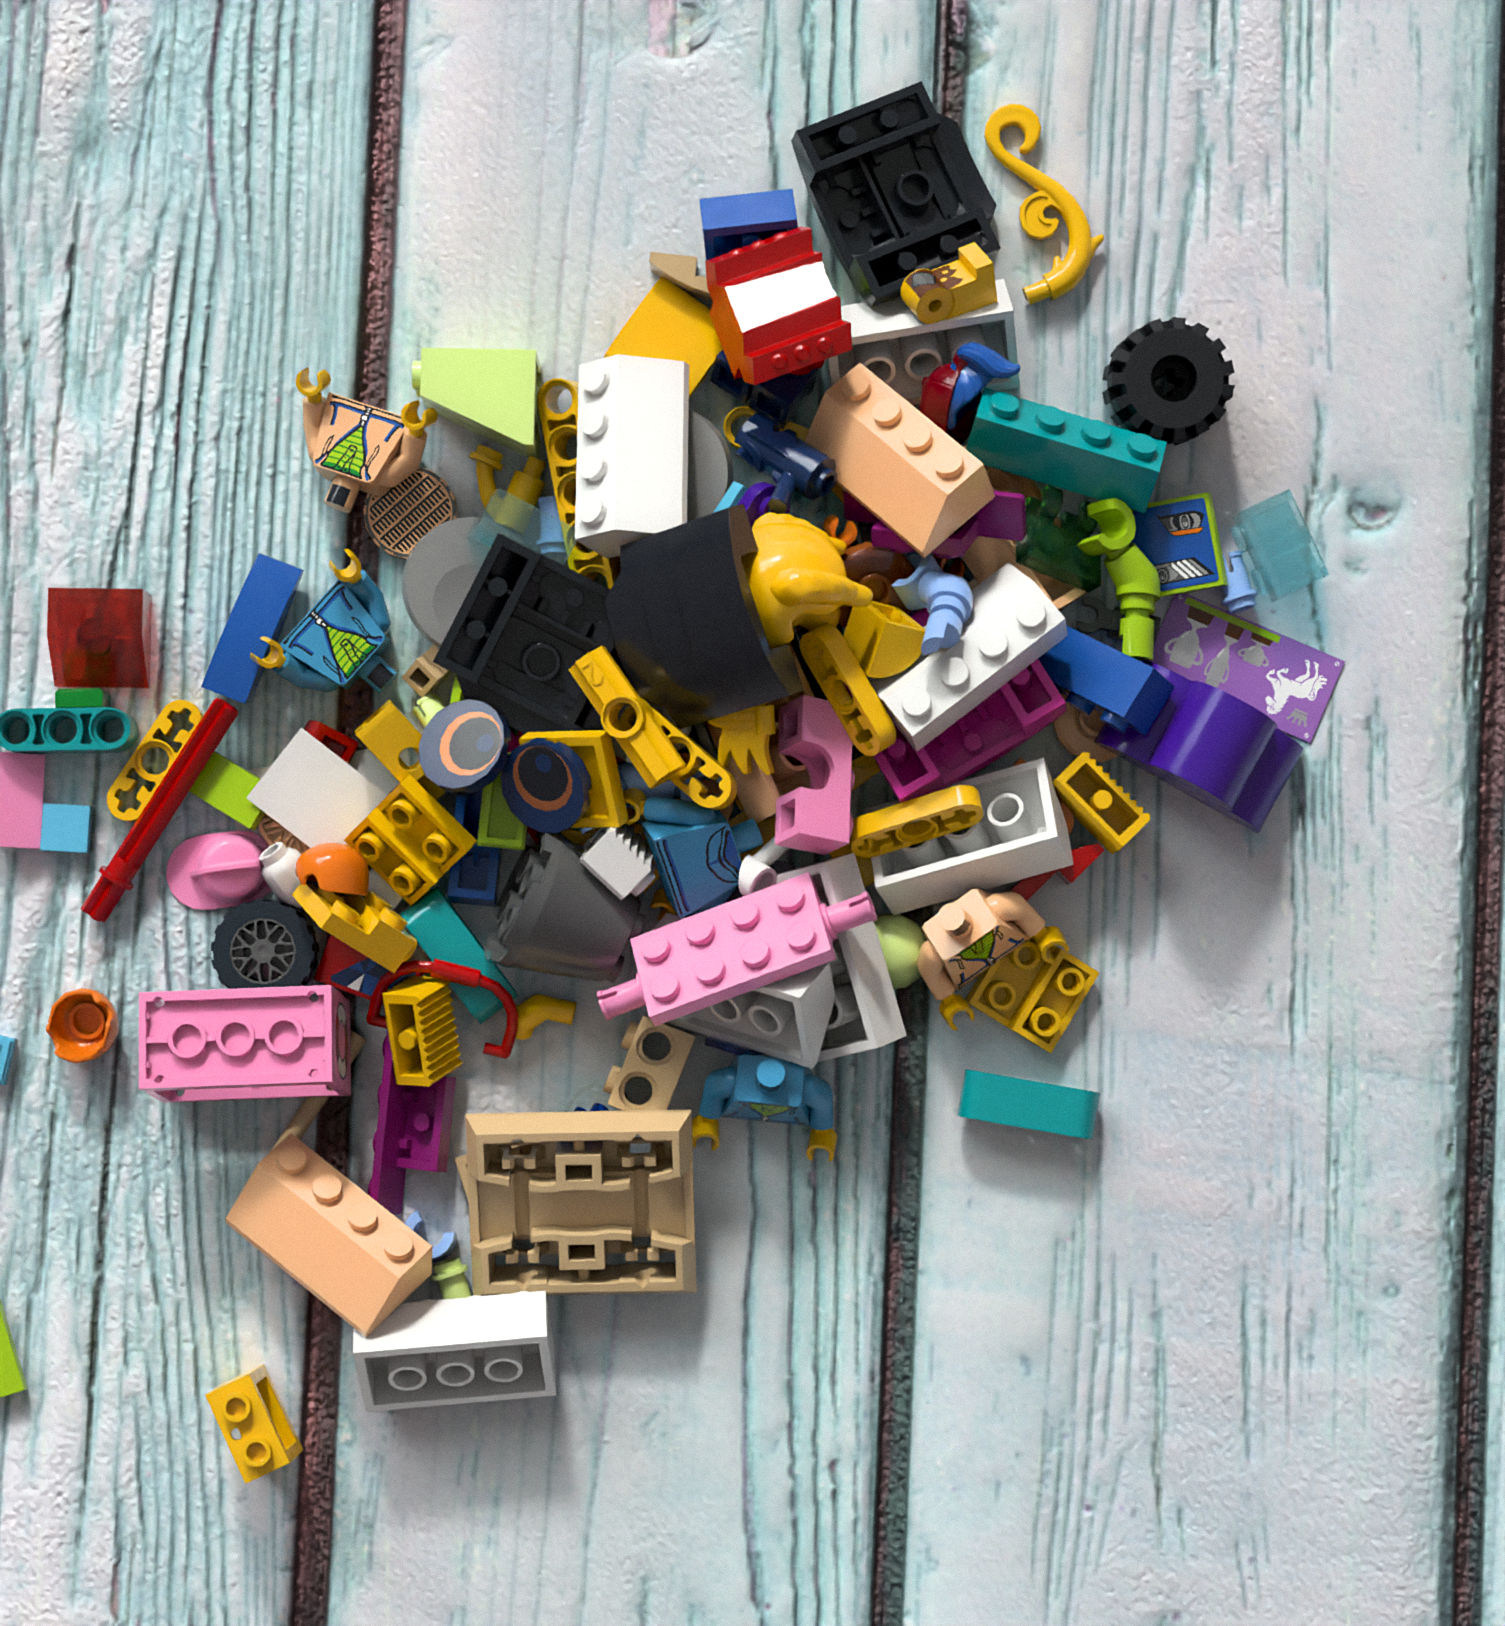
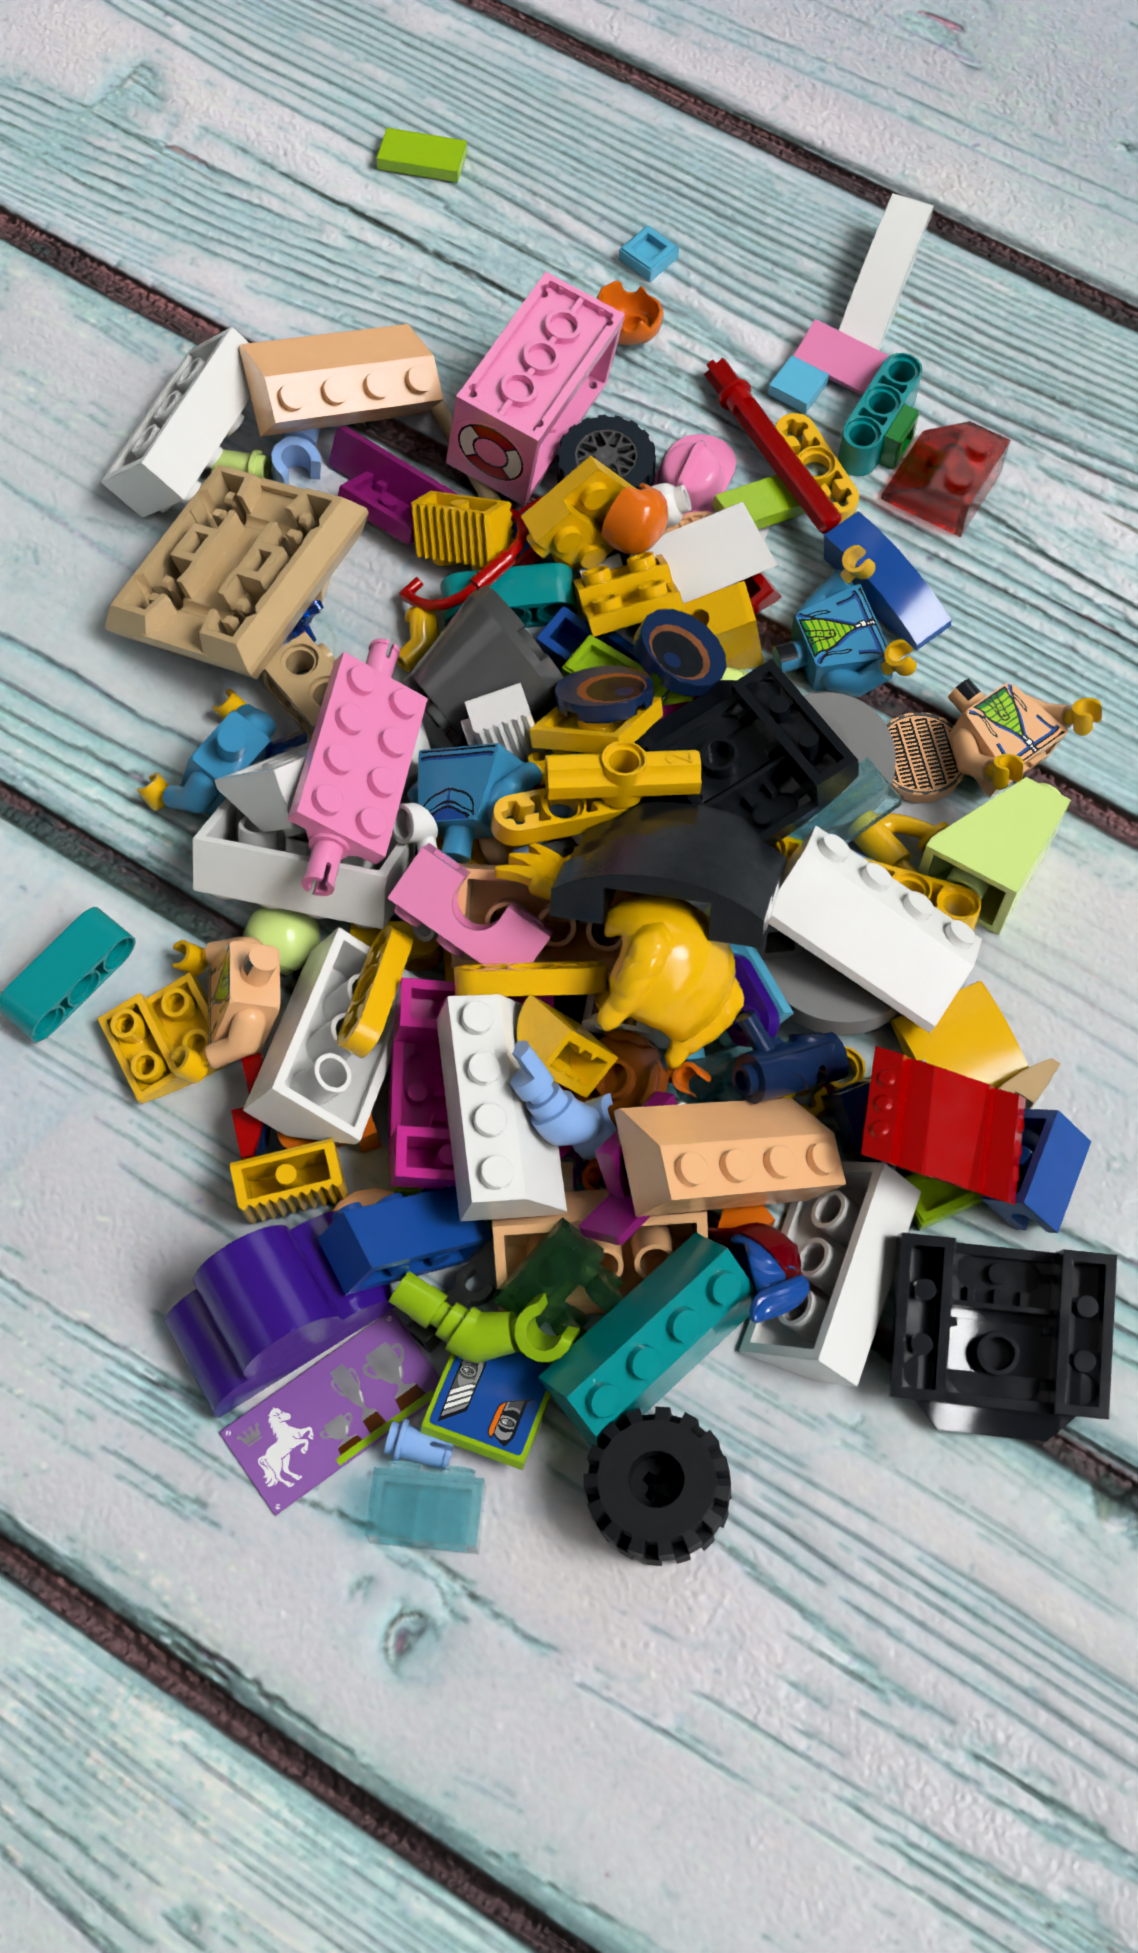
camera: 120 degrees right, 20 degrees down
yellow window [205,1364,303,1484] -> none
yellow leg [900,242,998,324] -> none
yellow plant [984,104,1104,305] -> none

